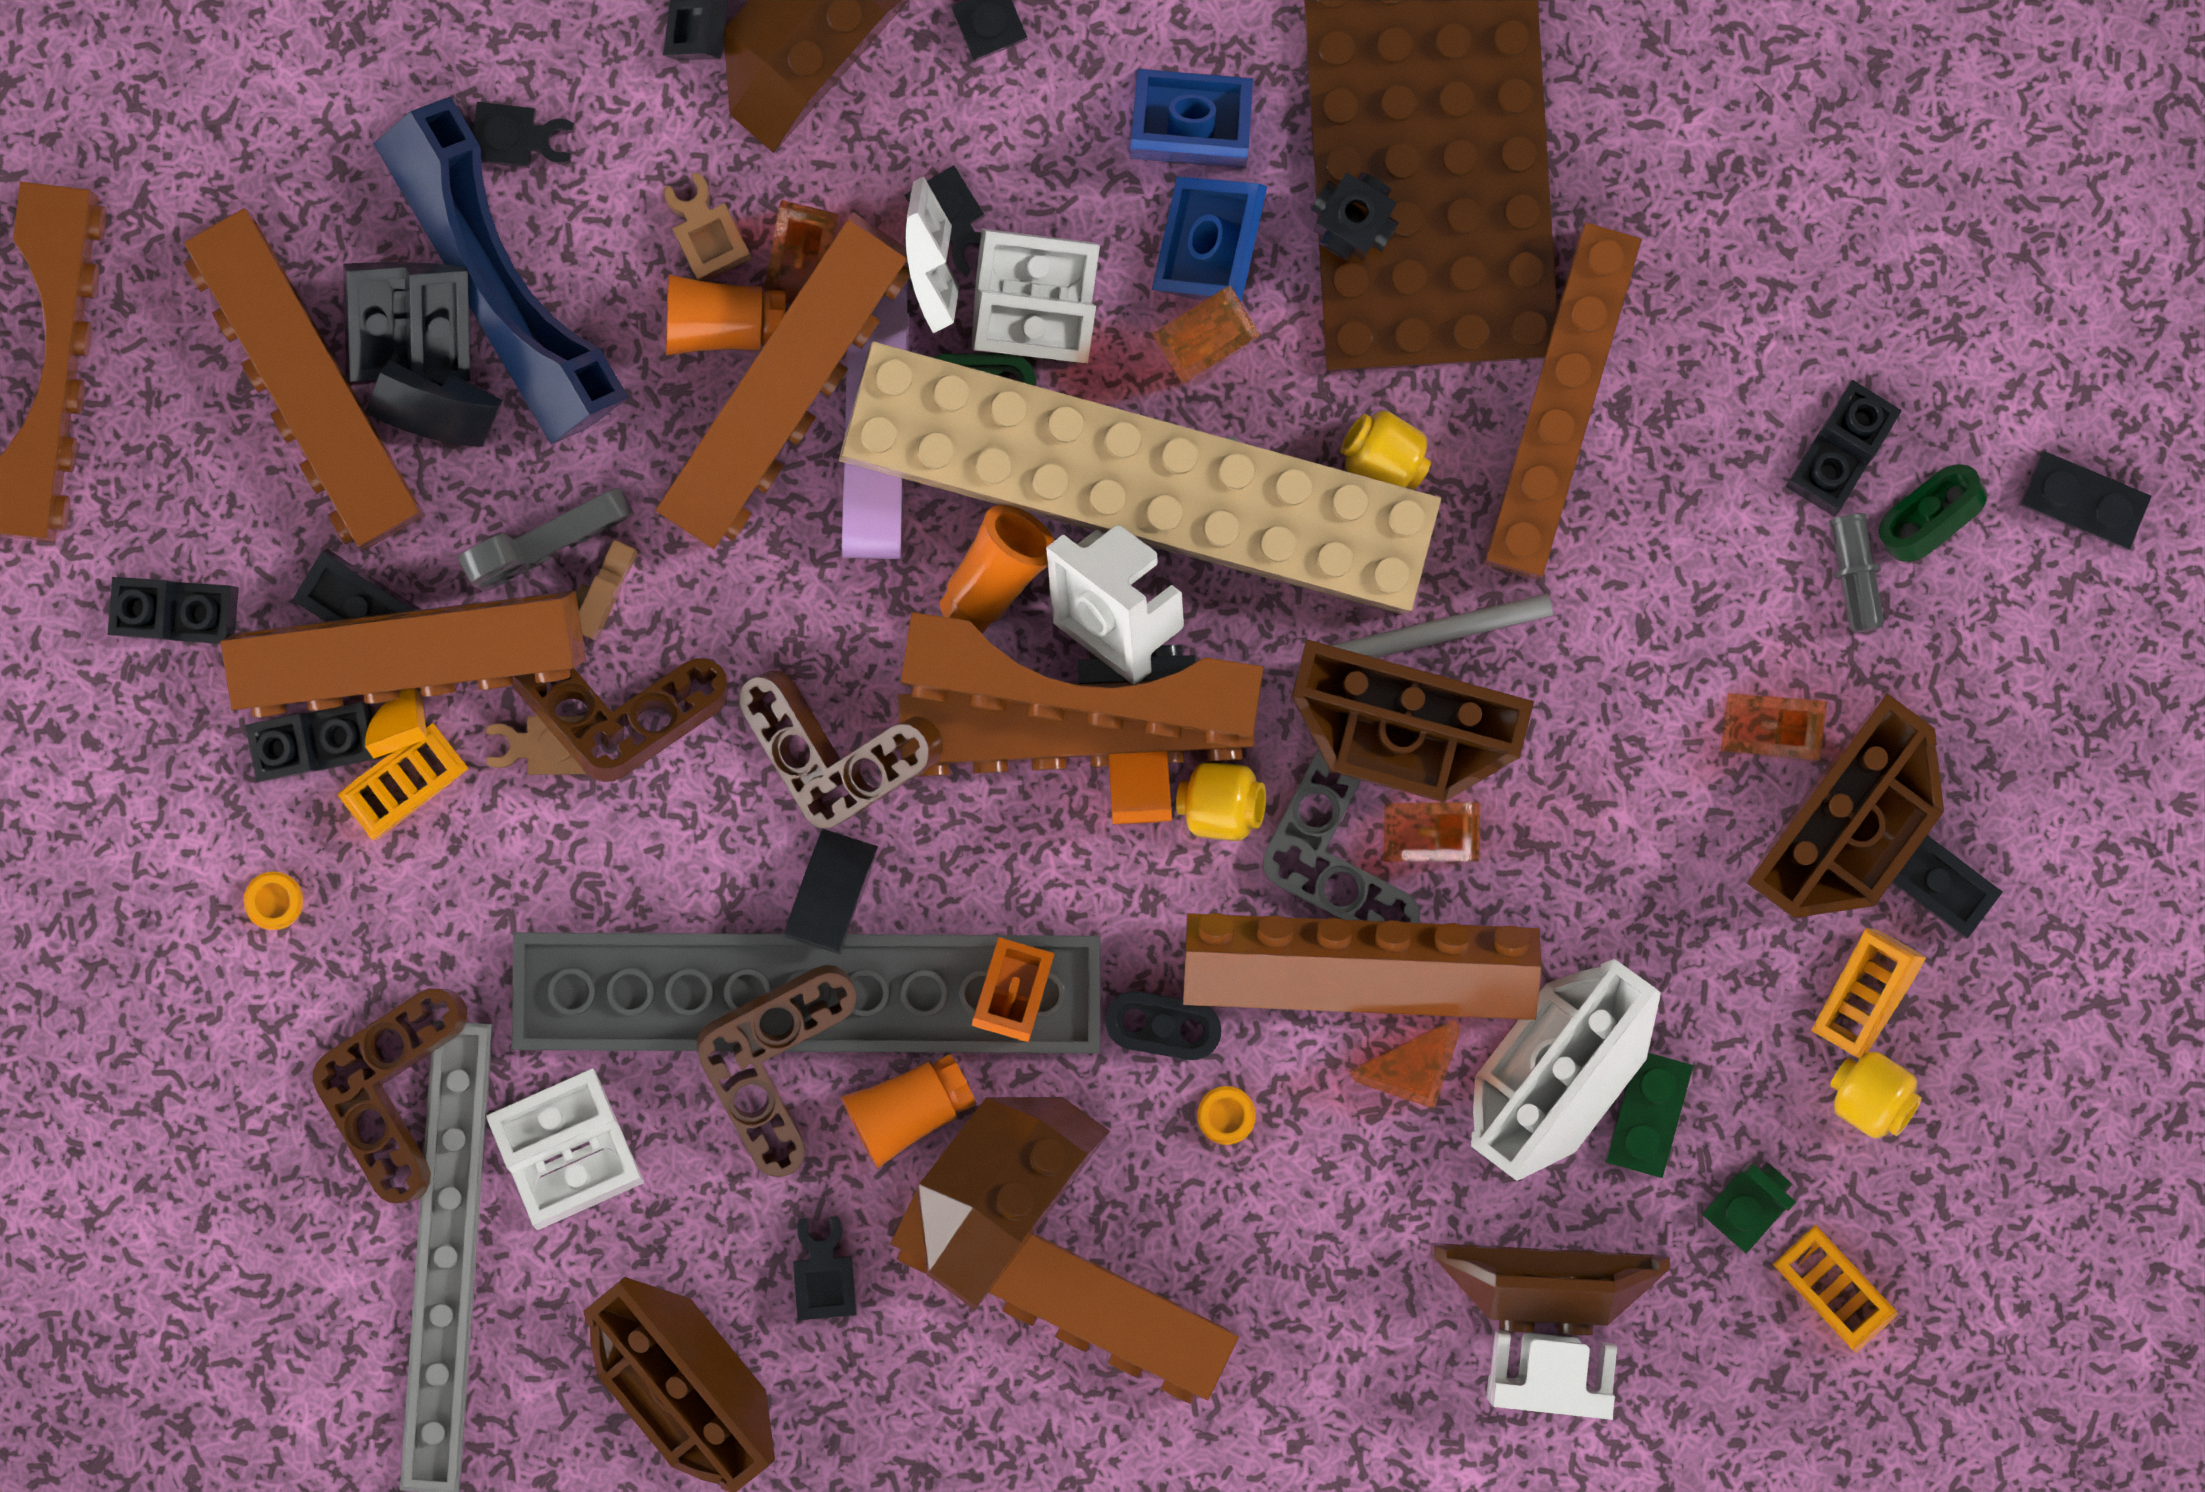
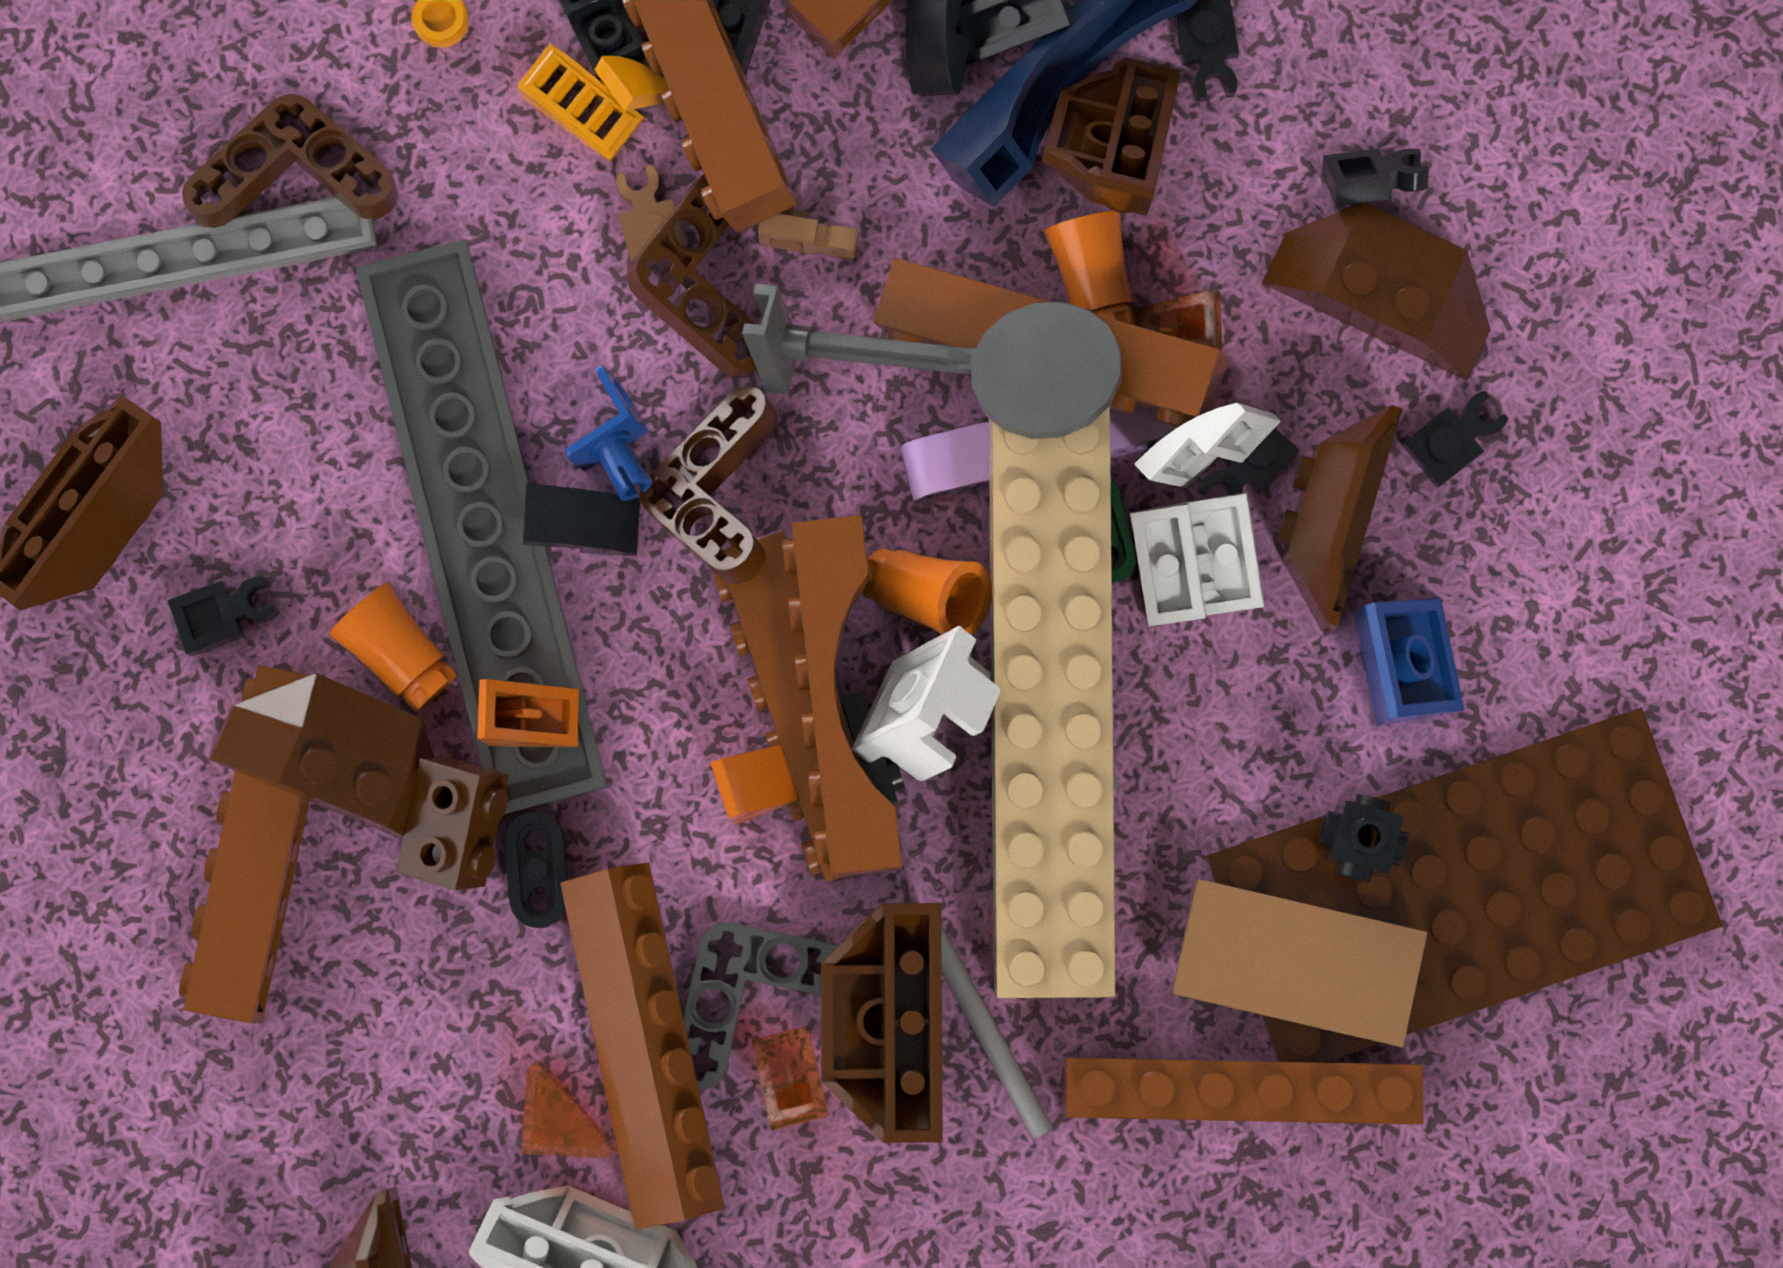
camera: 75 degrees right, 5 degrees down
dark grey beam [457,488,634,592] -> none
white slope [486,1068,644,1231] -> none
medium nougat plate [664,172,752,282] -> none
reddish brown beam [696,965,856,1177] -> none
blue slope [1152,176,1267,309] -> none
clear orange slope [1152,285,1261,384] -> none
yellow head [1176,762,1266,841] -> none
light orange tile [1197,1086,1256,1145] -> none
yellow head [1340,410,1431,490] -> none
none -> reddish brown brick [396,757,509,890]
none -> blue bracket [564,365,652,501]
none -> dark grey piece [742,284,1122,439]
none -> reddish brown wedge [1042,57,1181,216]
none -> medium nougat tile [1171,879,1427,1048]
none -> reddish brown wedge [1276,405,1403,633]

